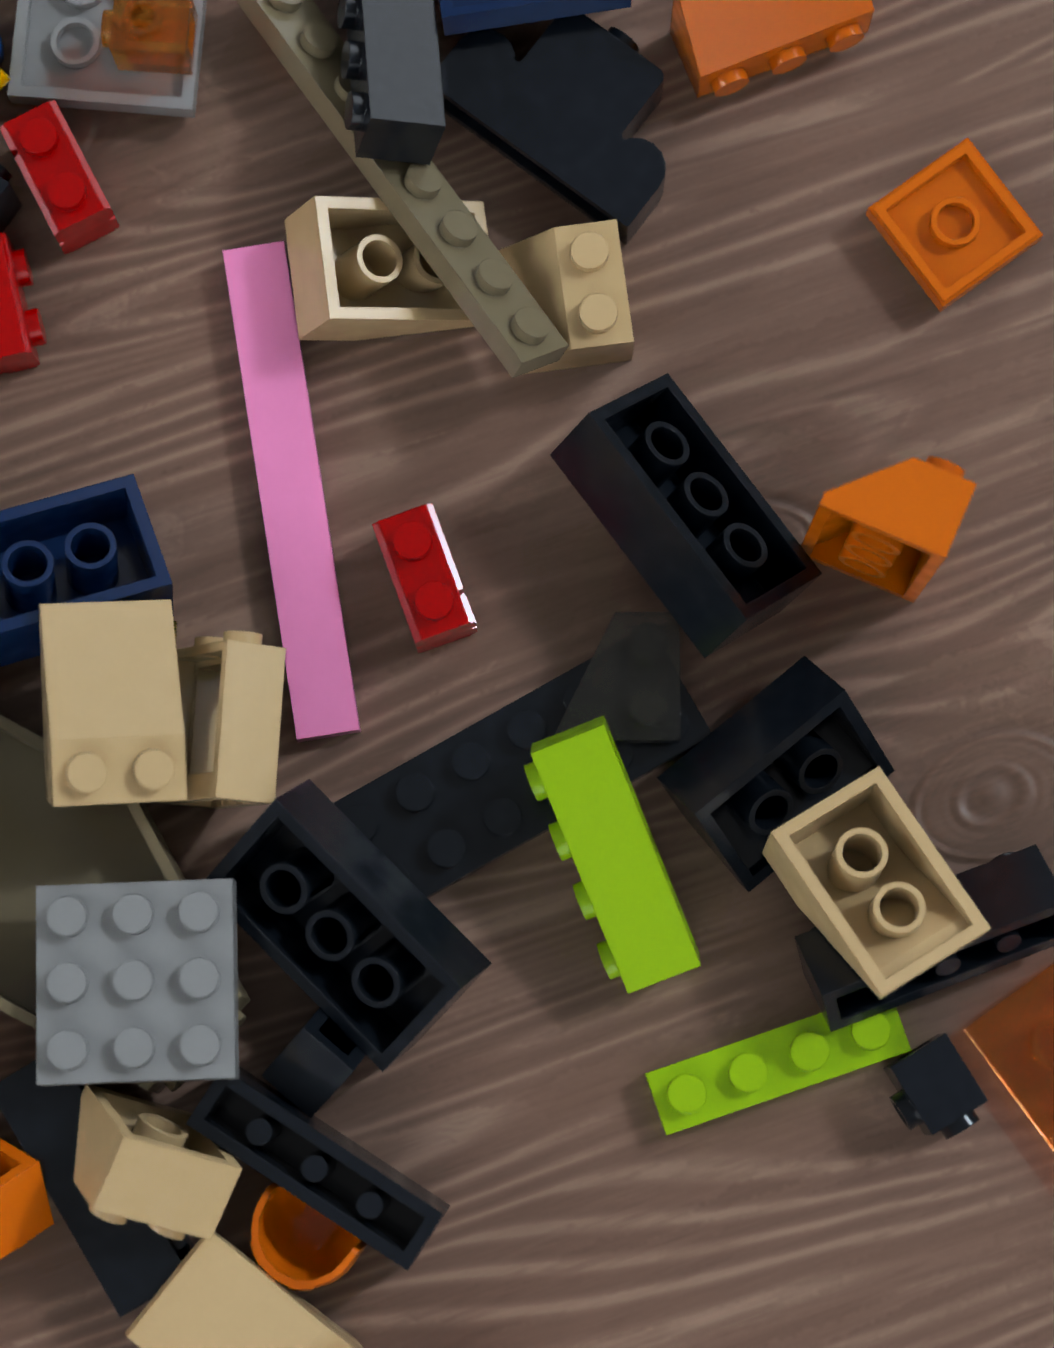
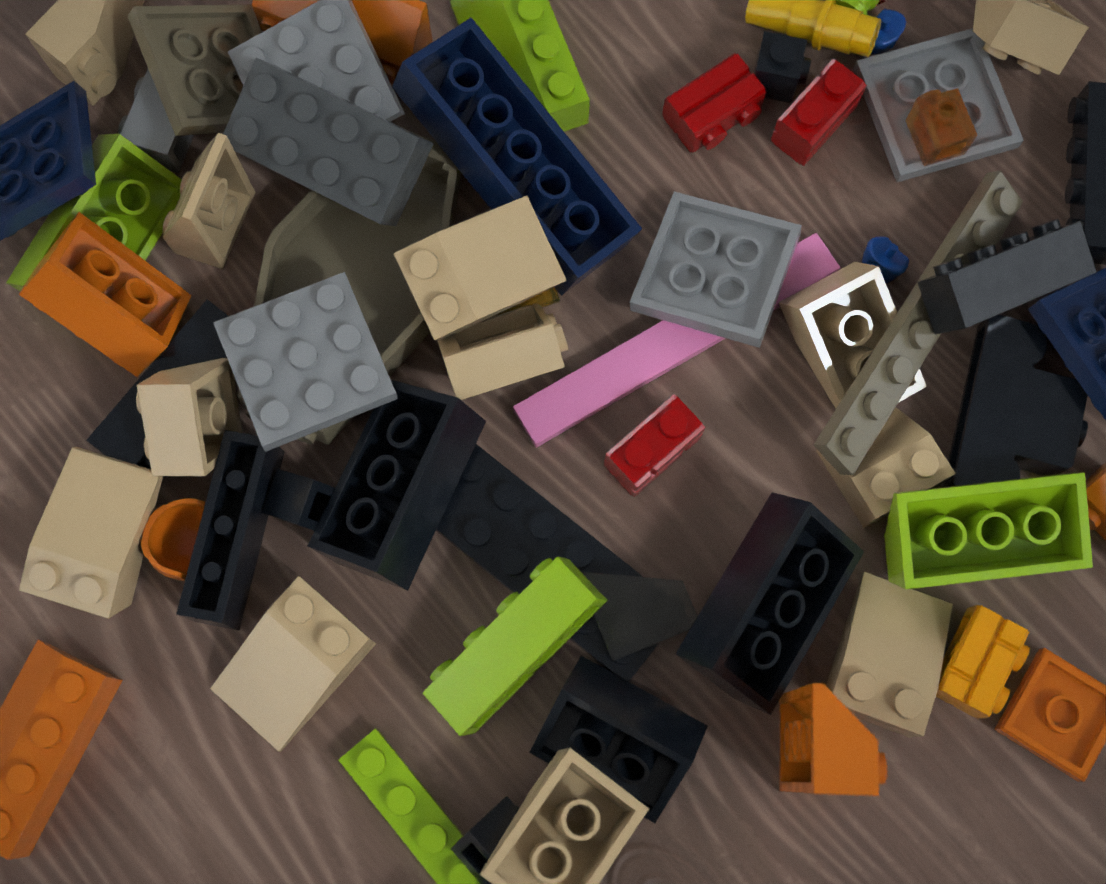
camera: 65 degrees right, 5 degrees down
none -> tan slope [210,576,376,752]
none -> light grey plate [630,192,802,348]
none -> tan slope [826,572,953,738]
none -> blue piece [862,236,909,283]
none -> lime slope [884,472,1093,590]
none -> light orange brick [936,604,1030,719]

